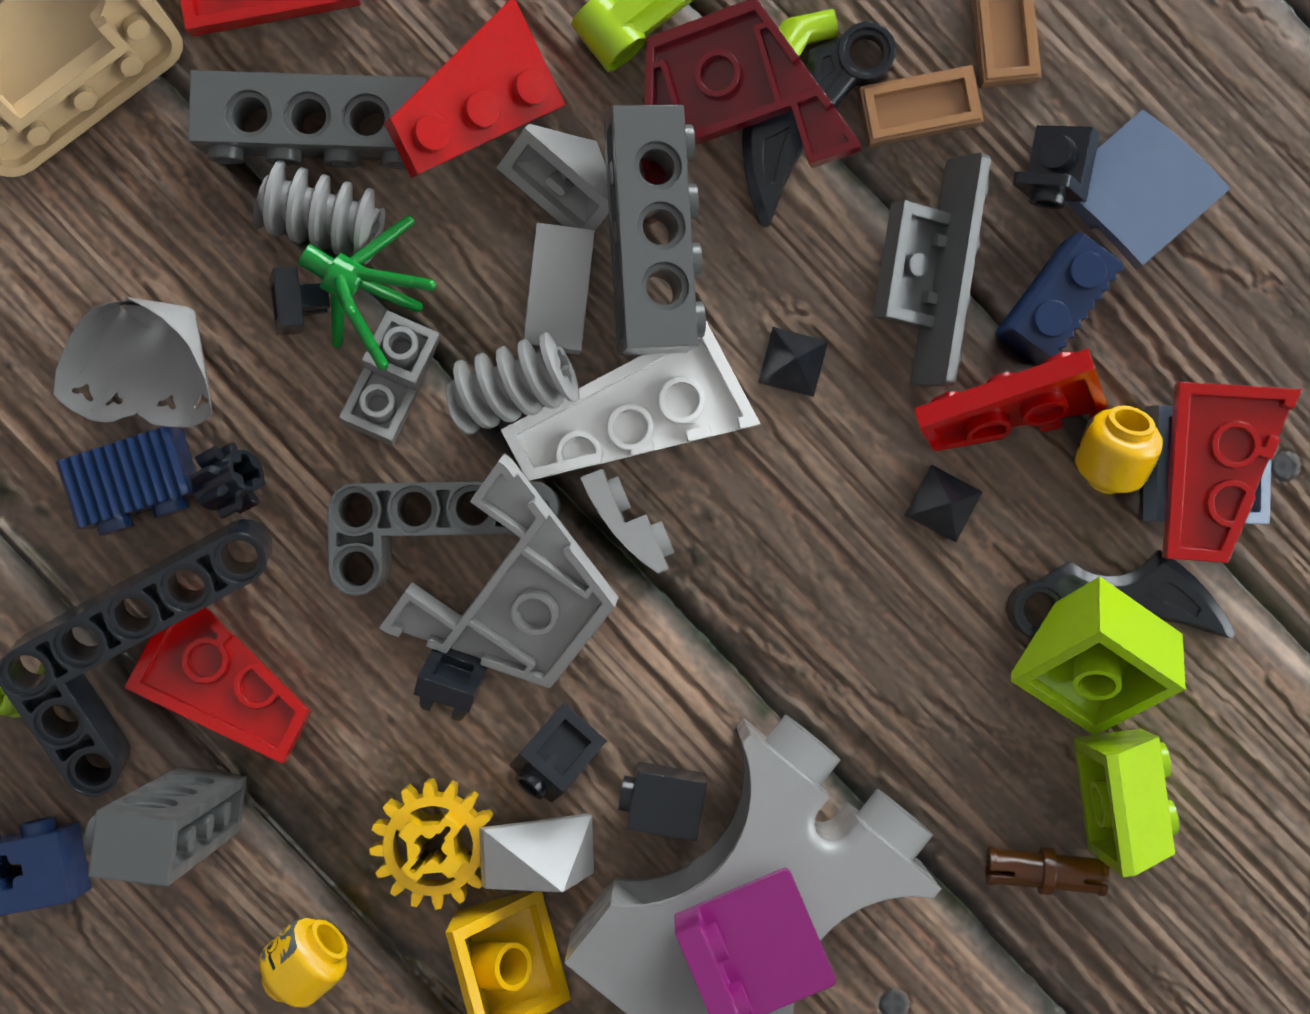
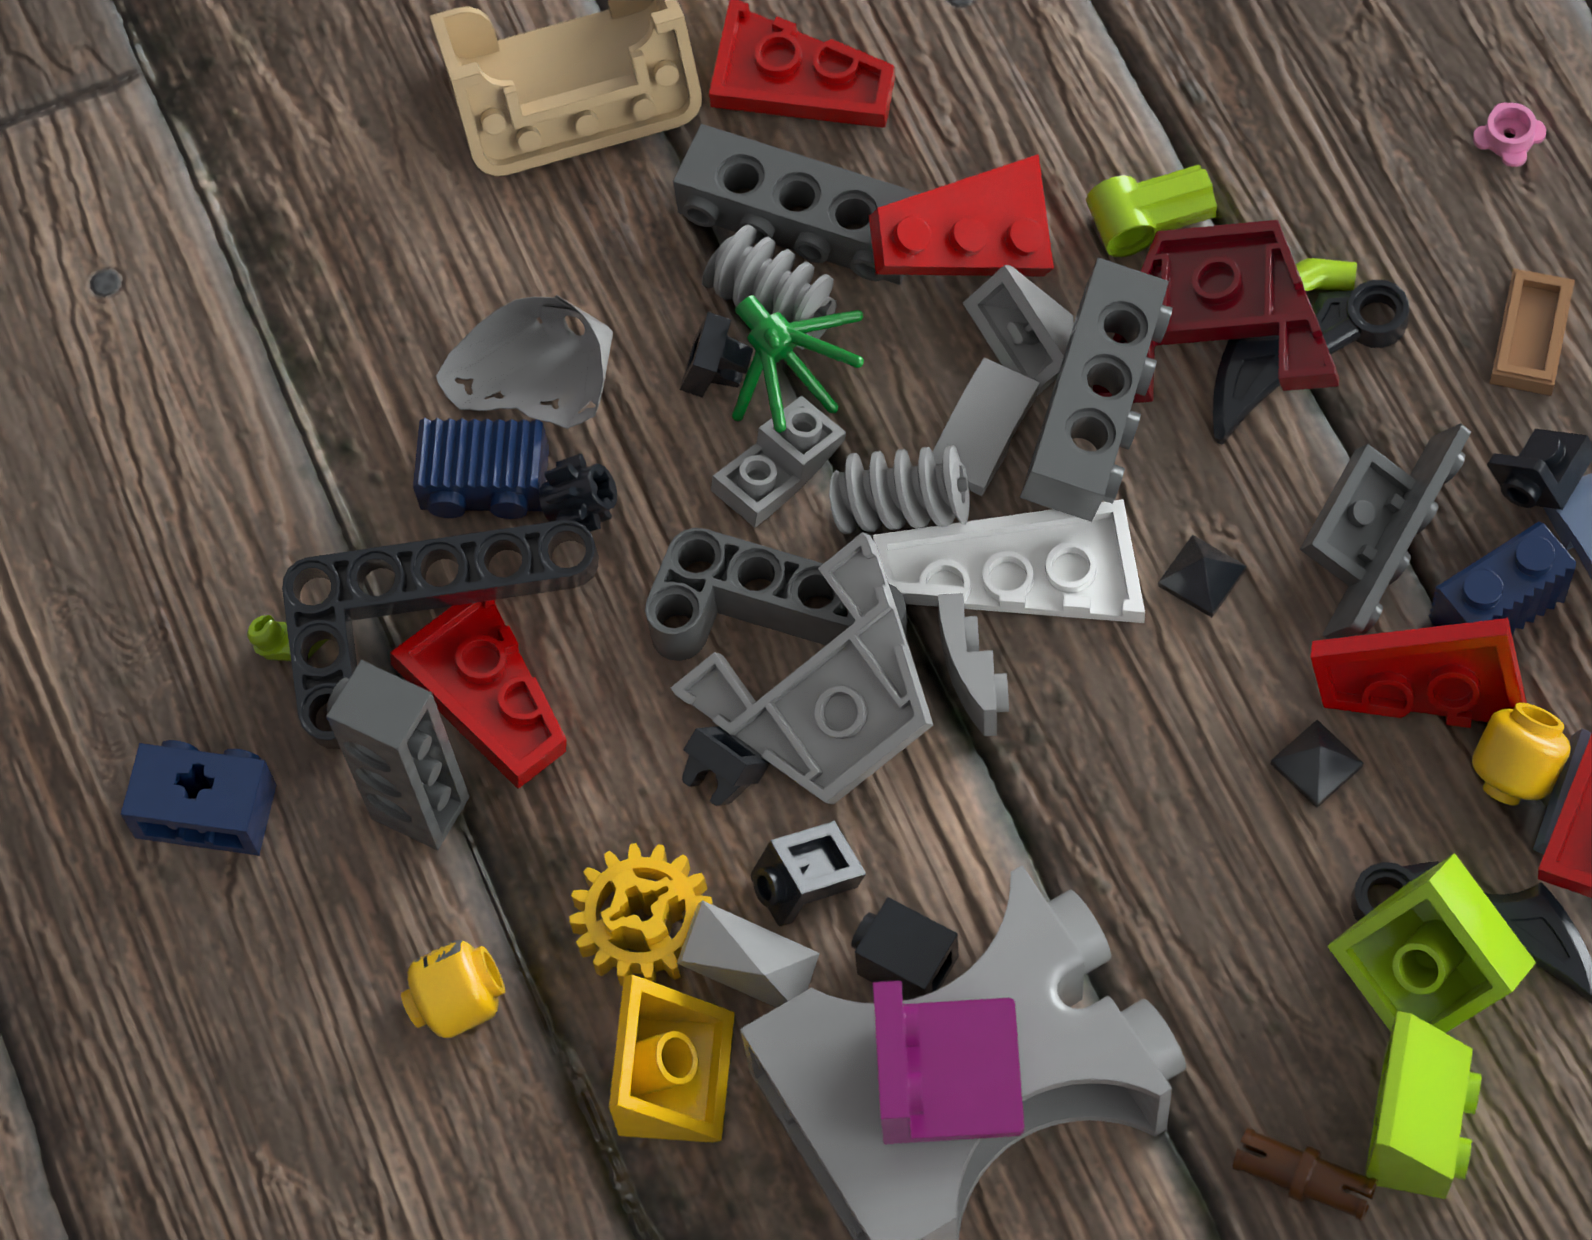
camera: 30 degrees right, 25 degrees down
medium nougat tile [857,65,984,148] -> none

